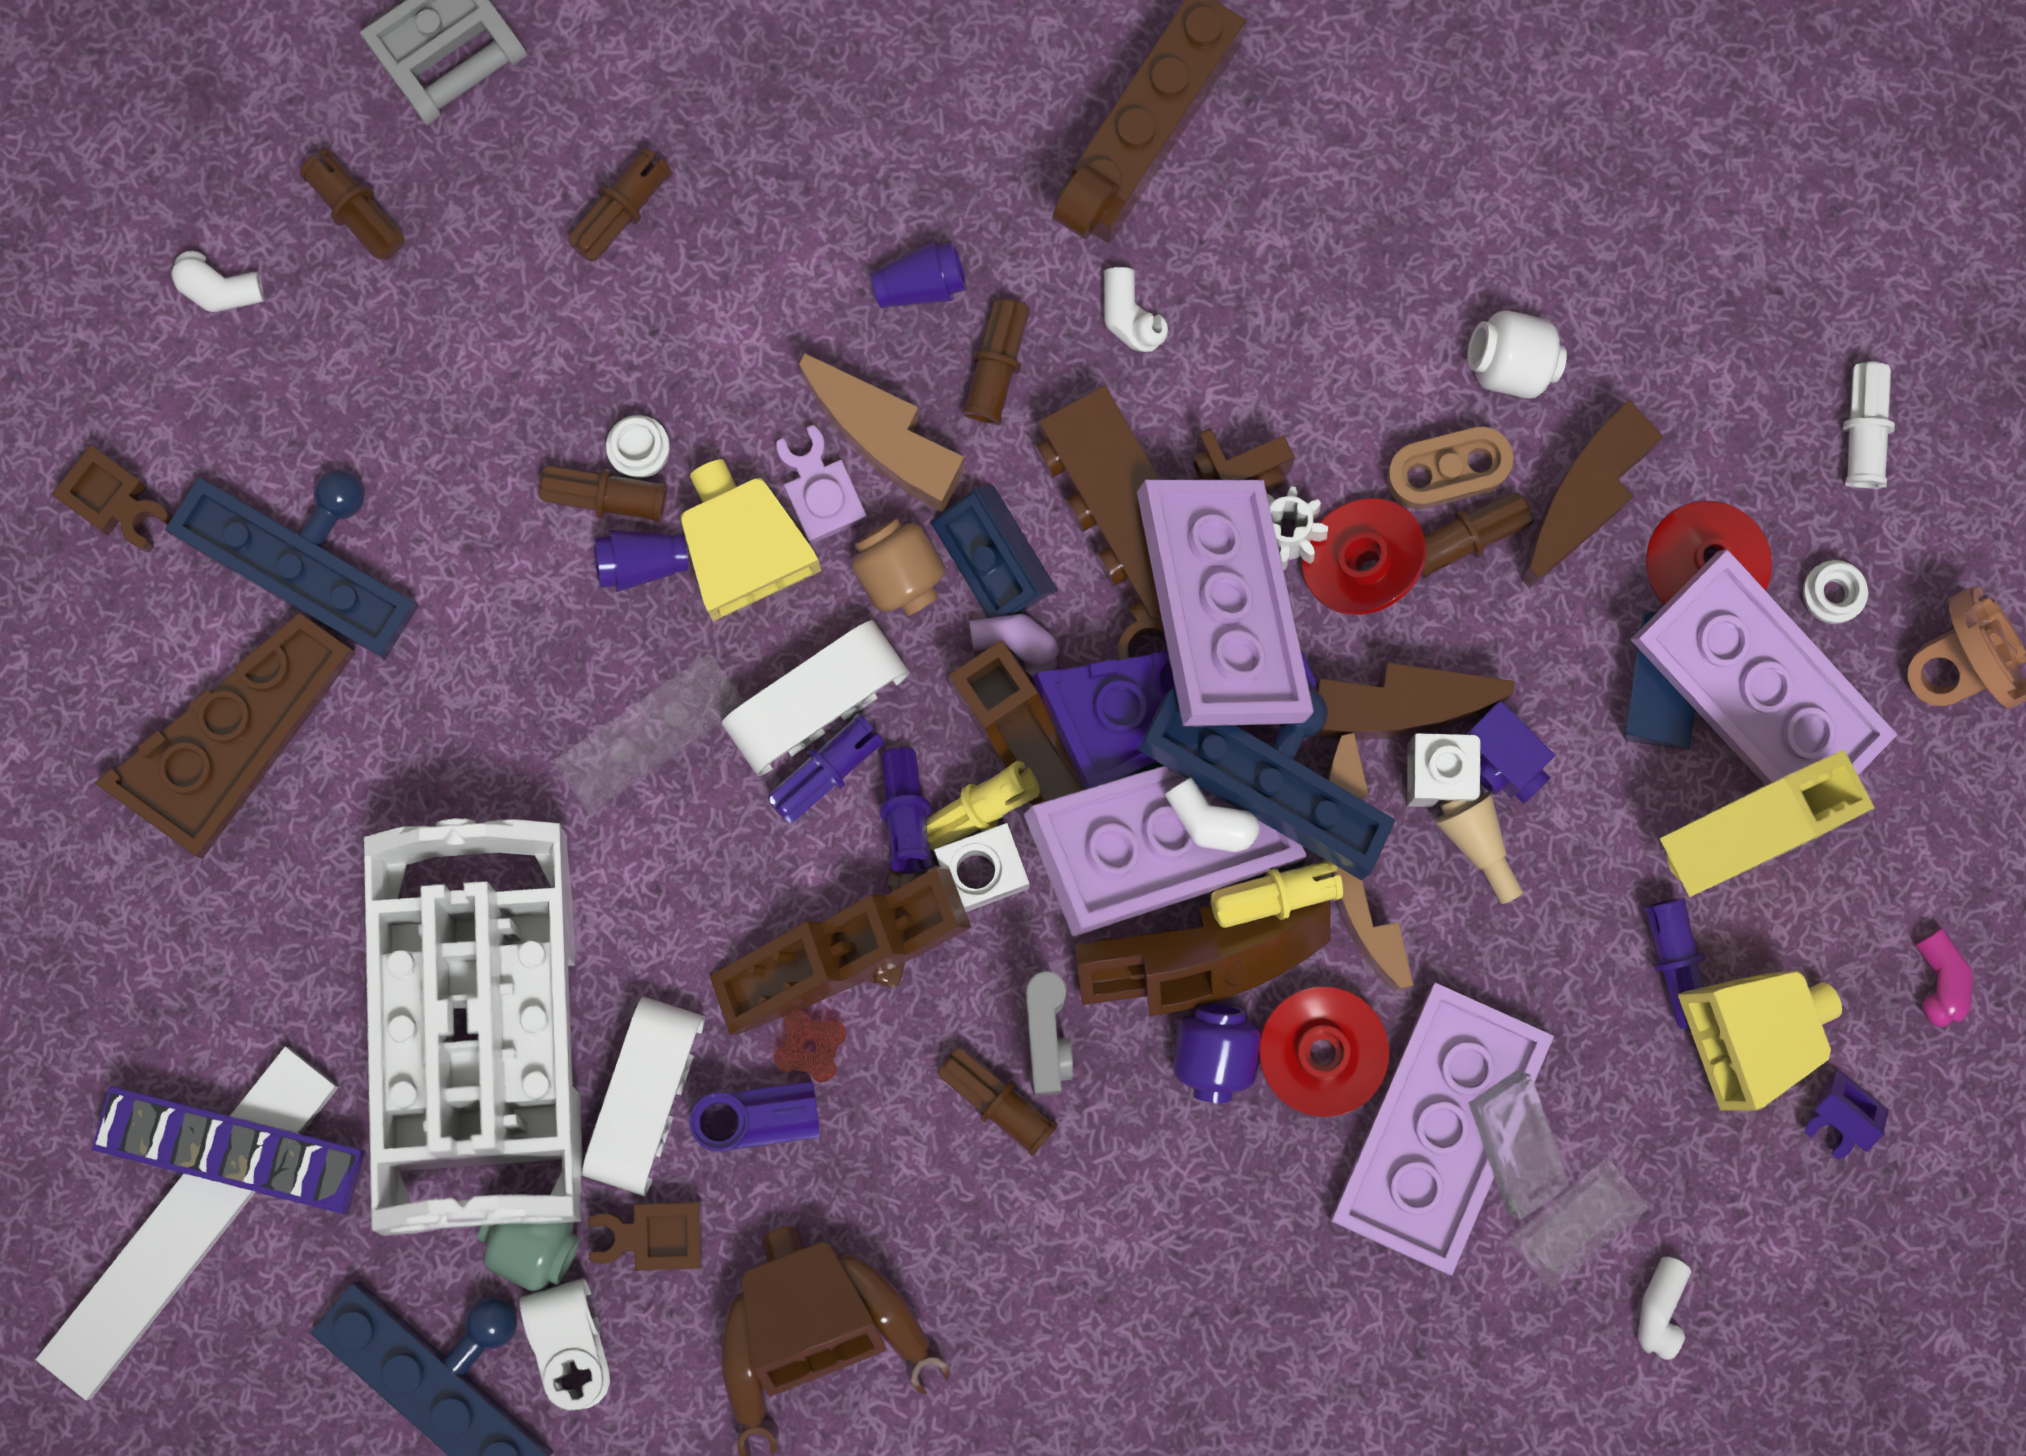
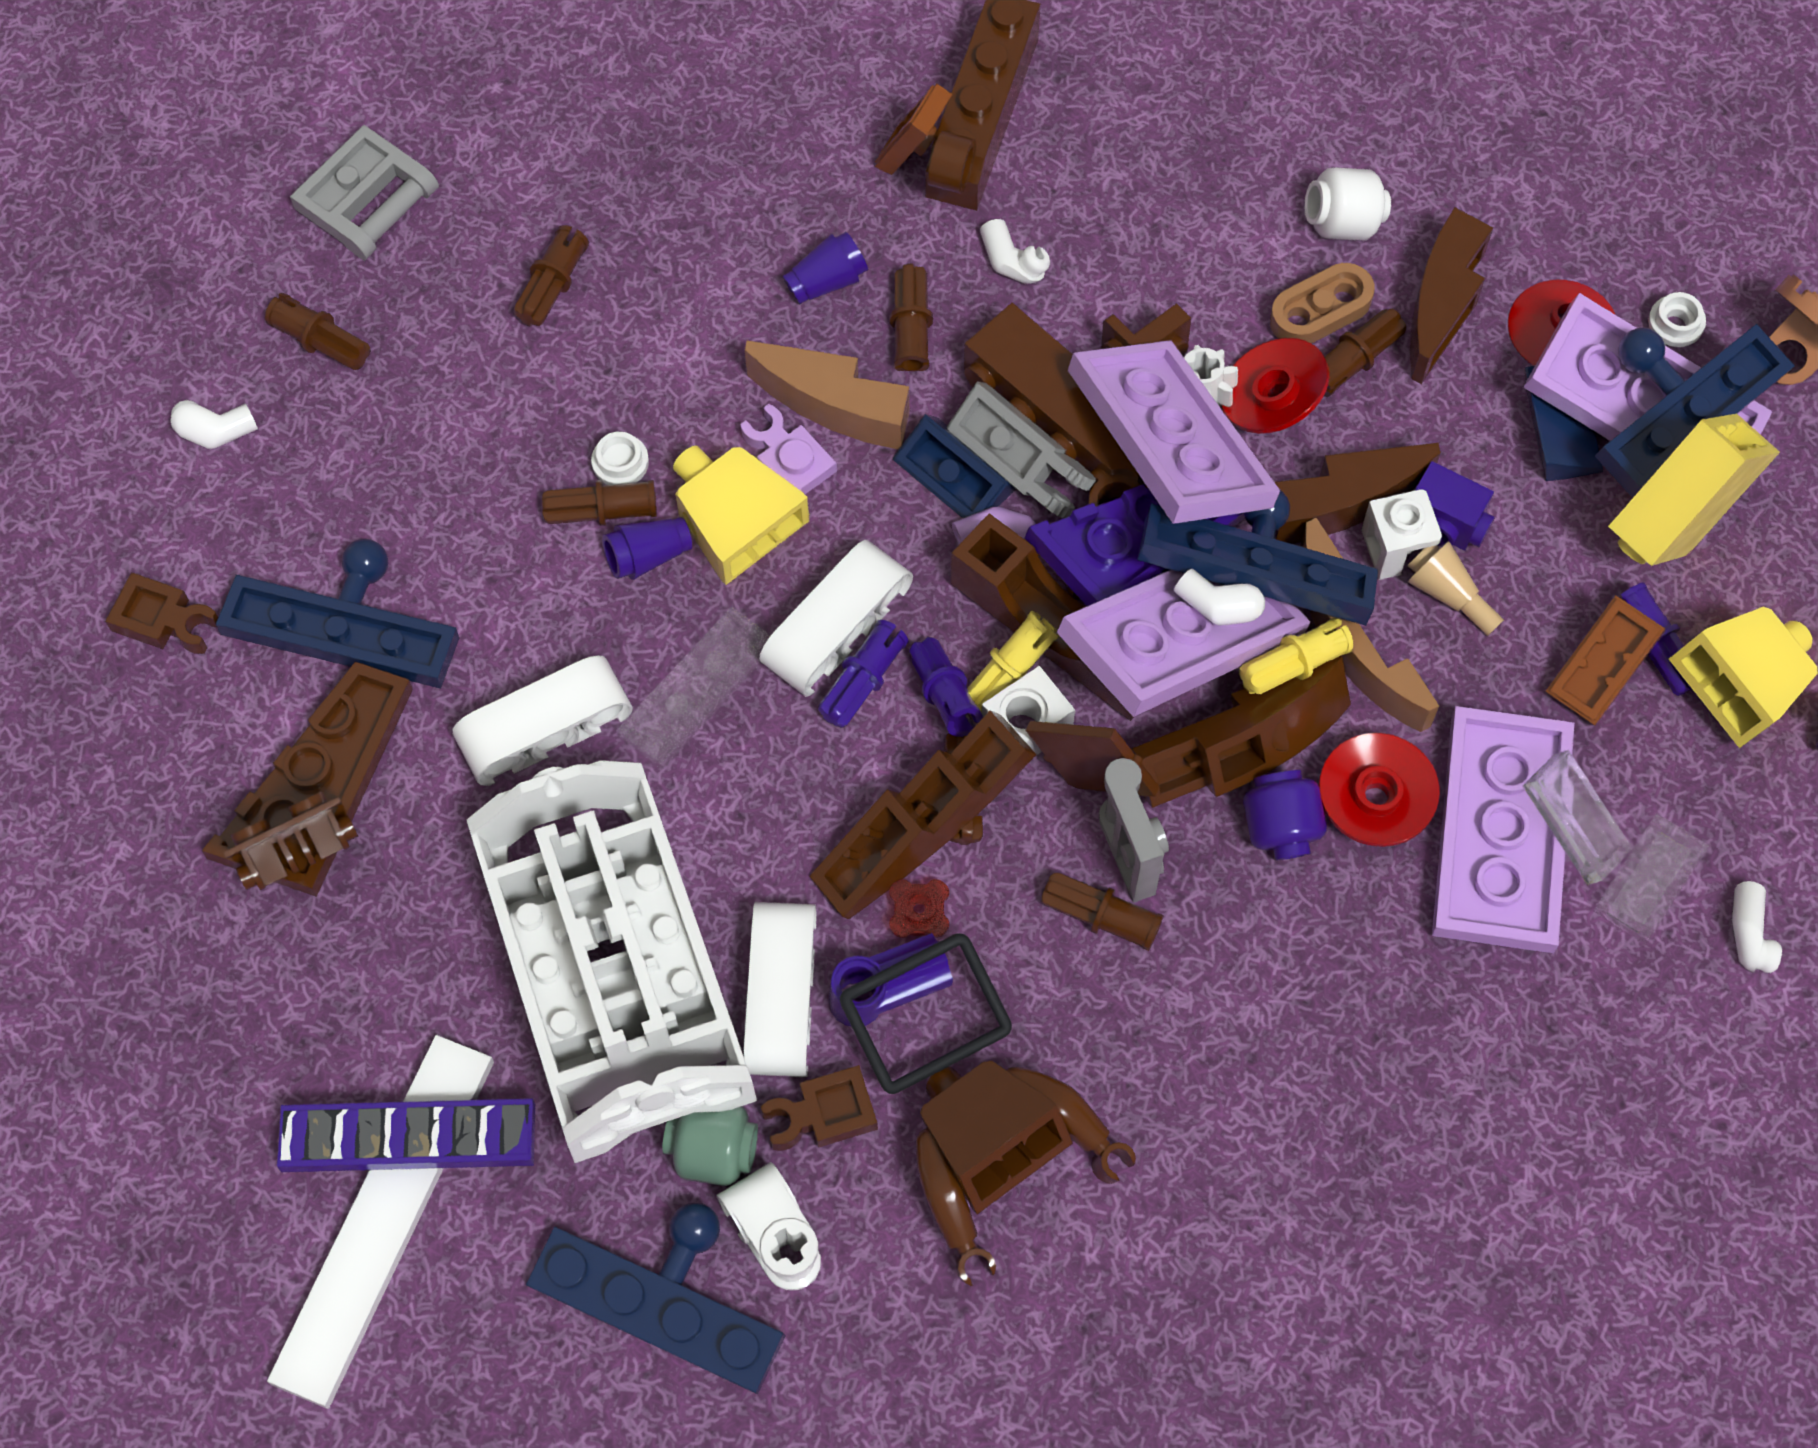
camera: 15 degrees left, 15 degrees down
medium nougat head [851,518,946,616] -> none
white axle [1843,362,1895,489] -> none
none -> reddish brown hinge [223,792,358,890]
none -> white beam [452,655,633,786]
none -> black piece [840,933,1012,1094]
none -> dark orange plate [875,83,953,175]
none -> light grey hinge [946,382,1096,519]
none -> reddish brown piece [1025,721,1160,797]
none -> dark orange plate [1546,595,1666,726]
none -> dark blue plate [1595,324,1795,499]

